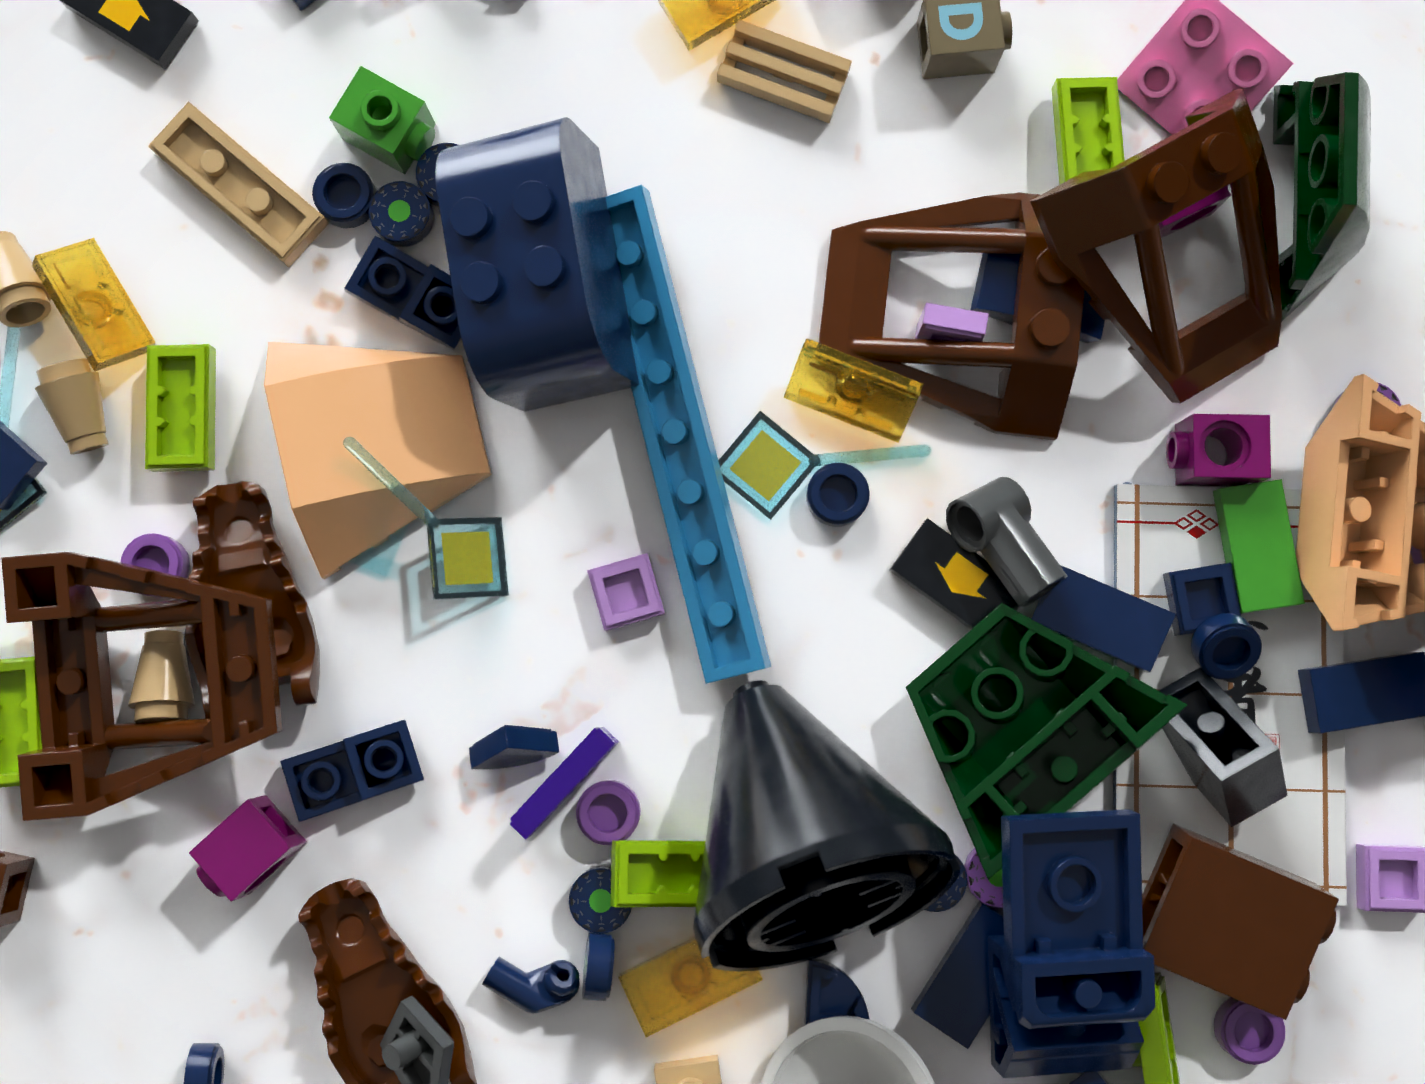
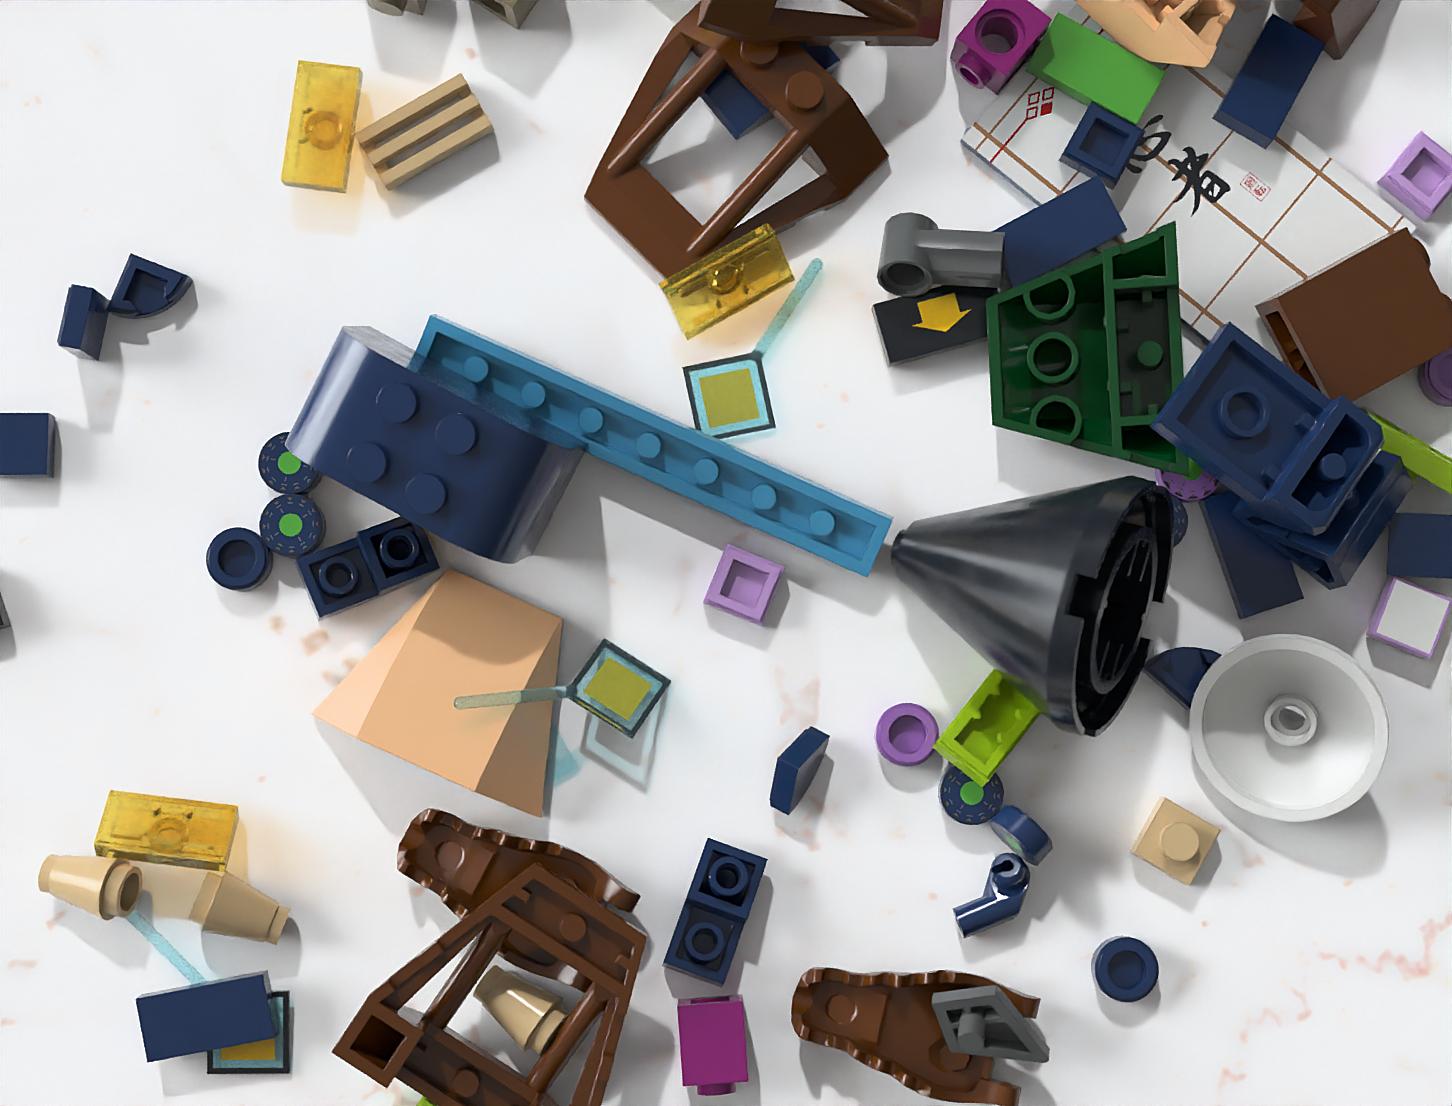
camera: 55 degrees left, 0 degrees up
medium lavender tile [120,533,190,597] -> none
lime plate [145,344,216,472] -> none
tan tile [148,101,329,268] -> none
bright green brick [329,66,436,174] -> none
dark purple tile [510,727,620,840] -> none
clear yellow plate [618,937,763,1037] -> none
dark blue tile [806,463,870,527] -> none
lavender tile [915,302,989,342] -> none
black slope [1159,667,1288,827] -> none
dark blue tile [1191,613,1262,680] -> none

